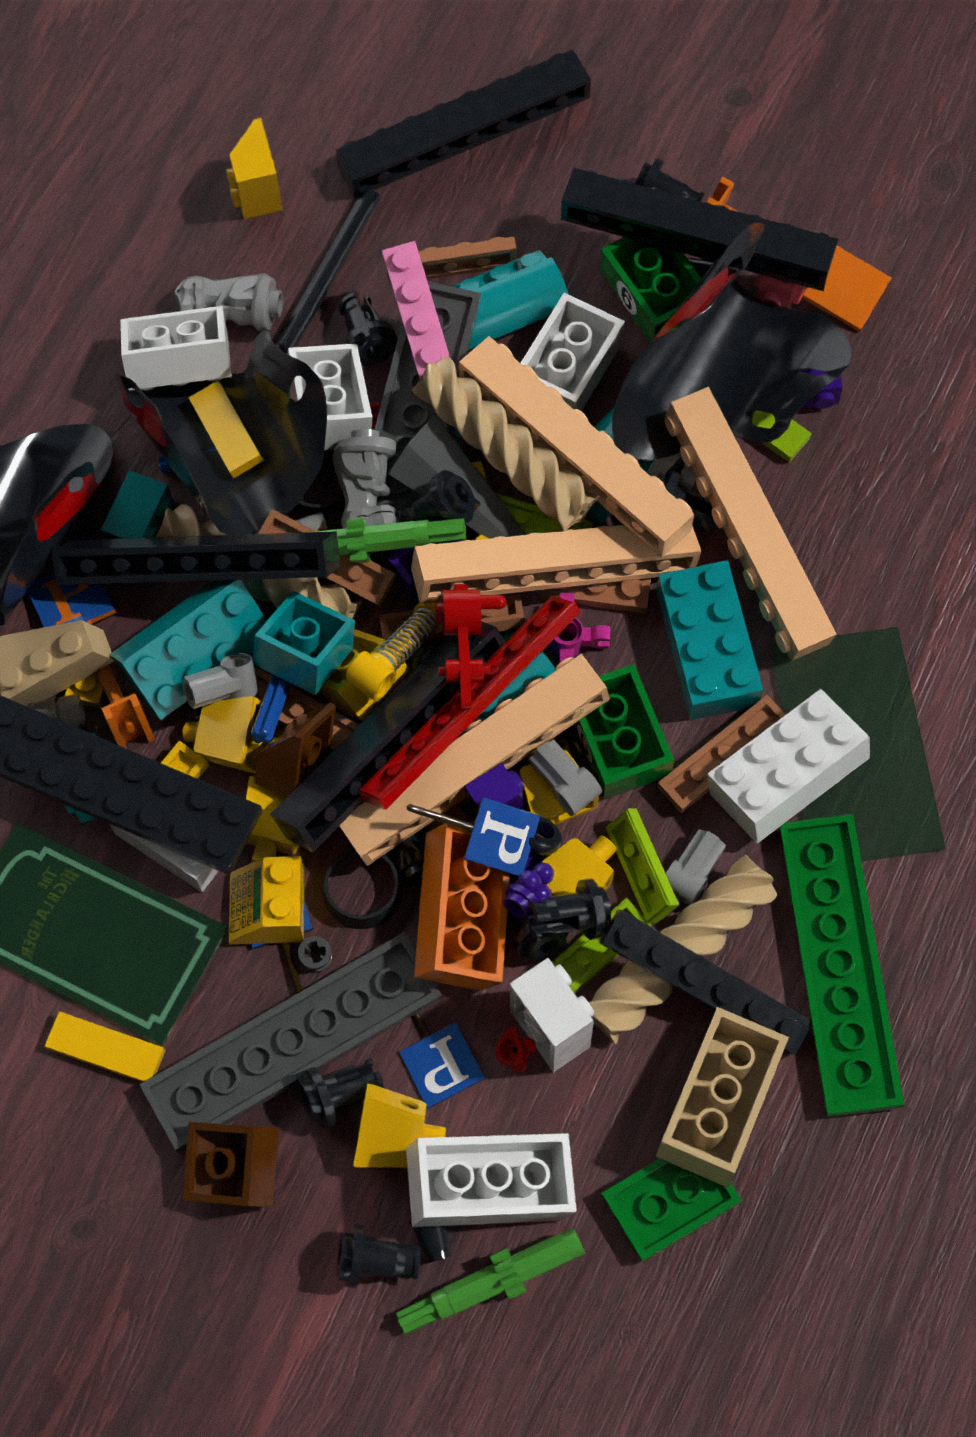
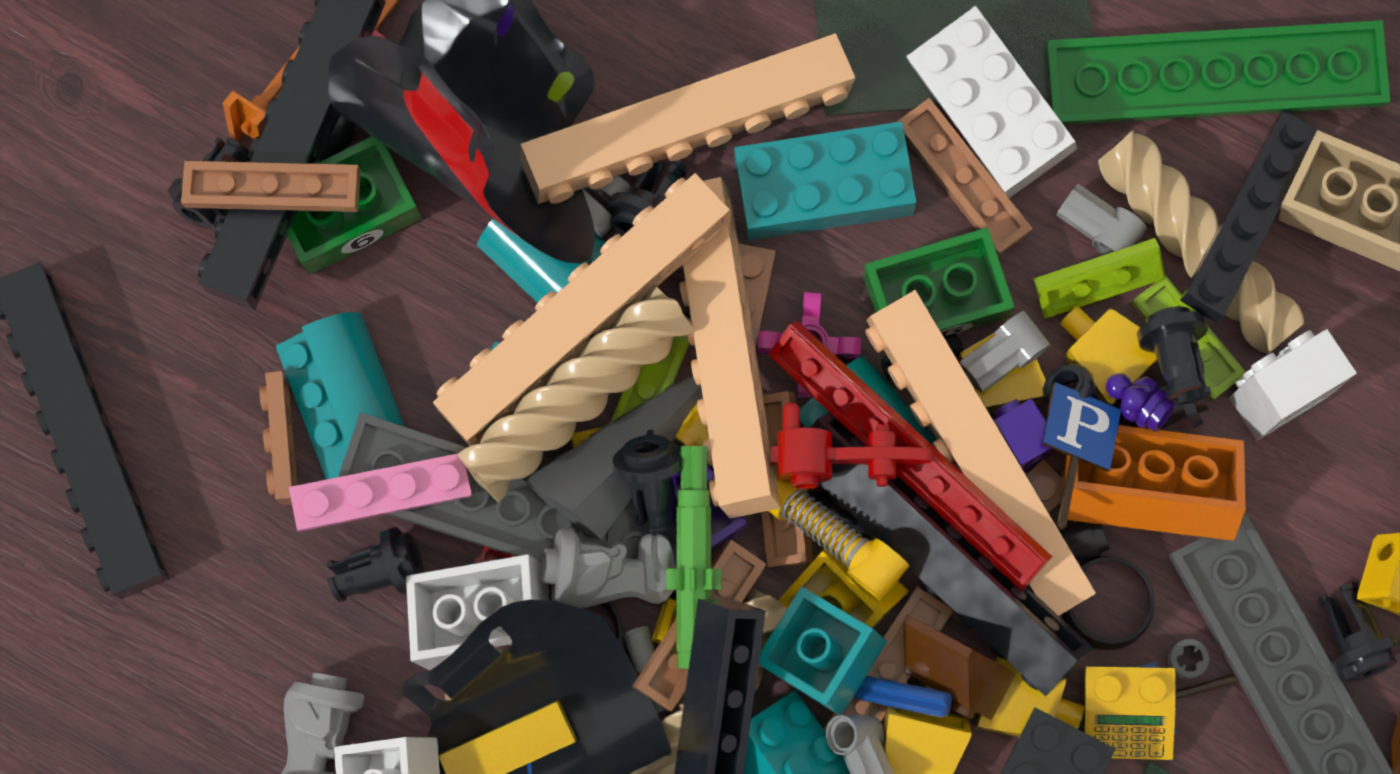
camera: 85 degrees left, 10 degrees up
yellow slope [226,118,283,220] -> none
black axle [276,187,380,354] -> none
blue piece [399,1012,485,1109] -> none
red plate [495,1027,536,1072] -> none
white brick [521,293,625,411] -> none
none -> nougat plate [181,161,361,212]

